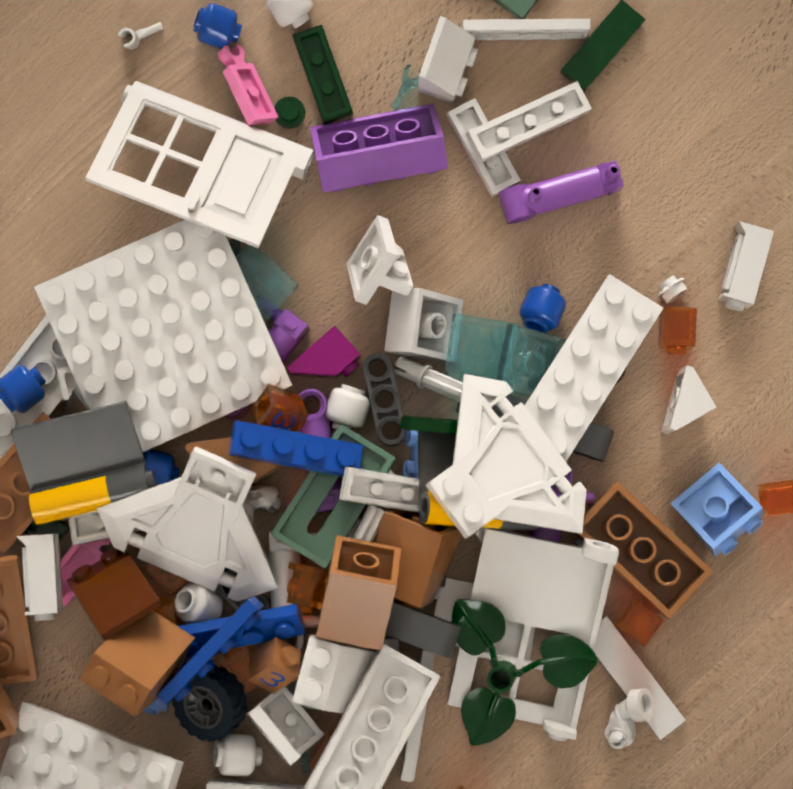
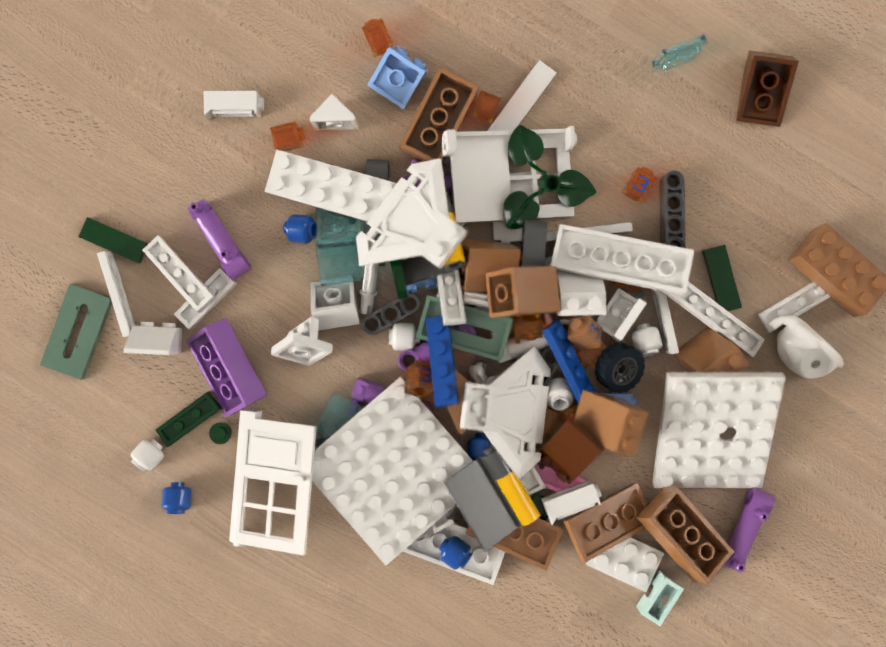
camera: 100 degrees left, 5 degrees up
white hand [118,22,163,50] -> none
blue plate [157,596,264,705] -> none
bright pink plate [218,45,278,126] -> none
magenta slope [286,325,361,379] -> none
clear light blue hand [391,65,421,110] -> none
white arm [604,688,655,749] -> none
white plate [658,276,688,304] -> none

